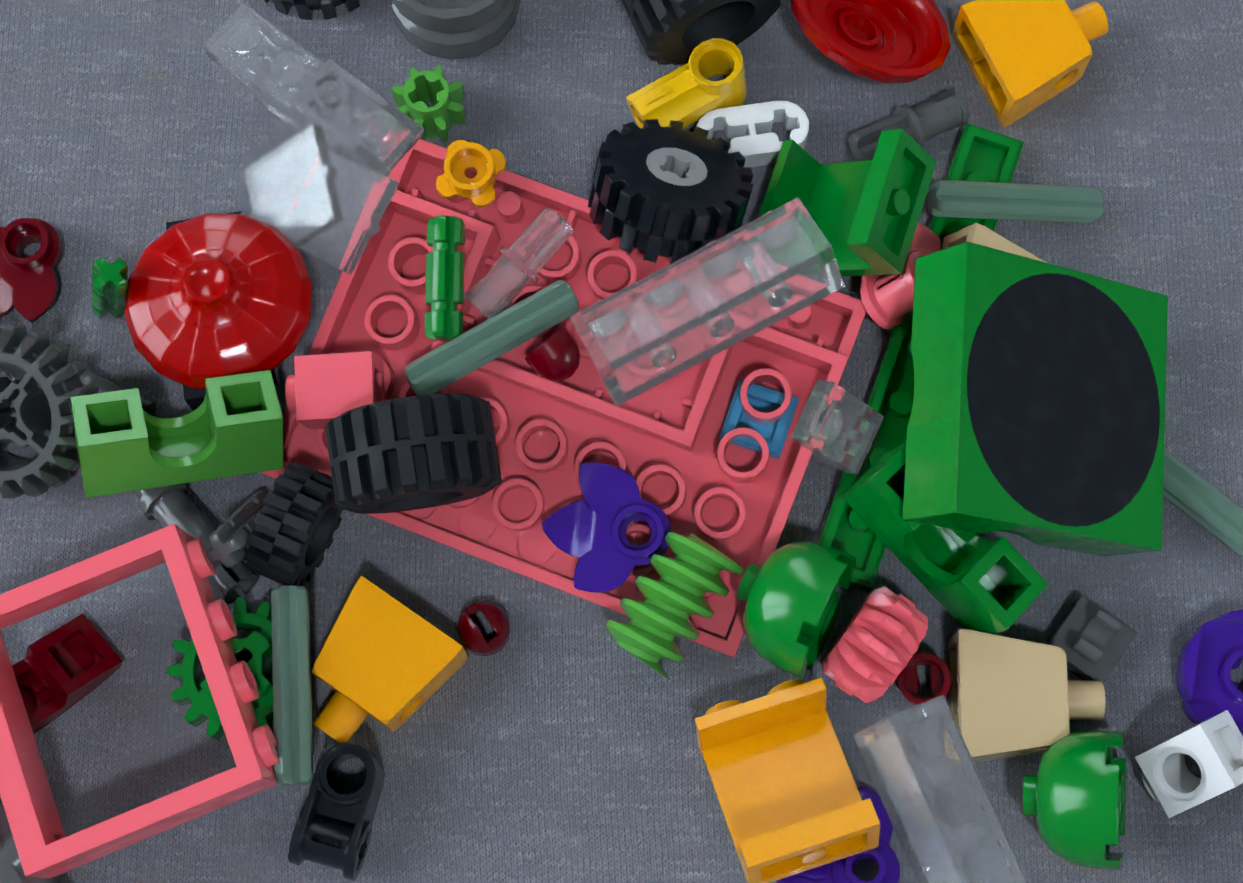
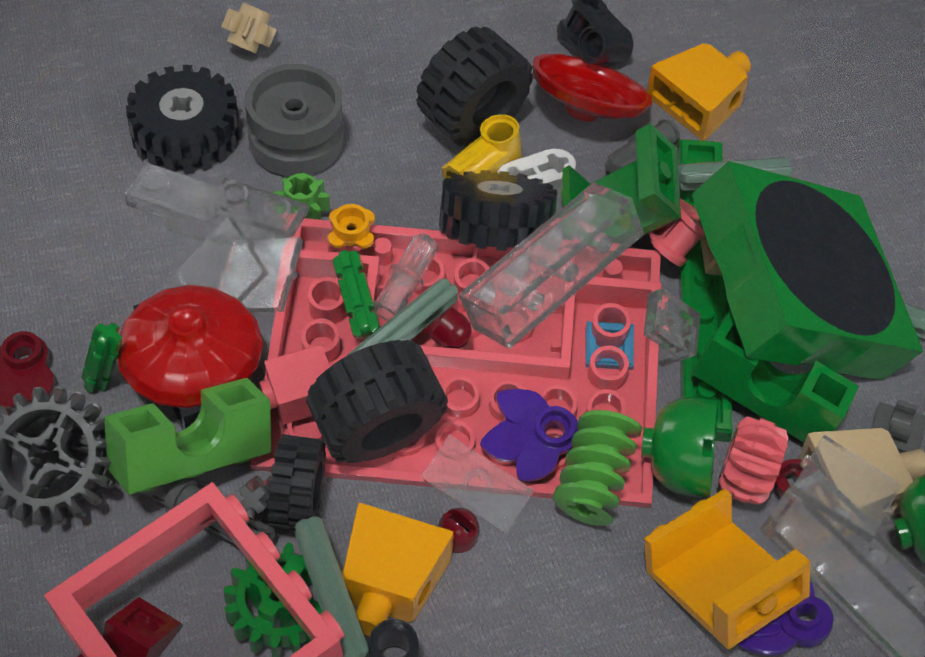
camera: 20 degrees left, 20 degrees down
none -> clear plate [421,434,534,535]
none -> clear piece [790,434,902,543]

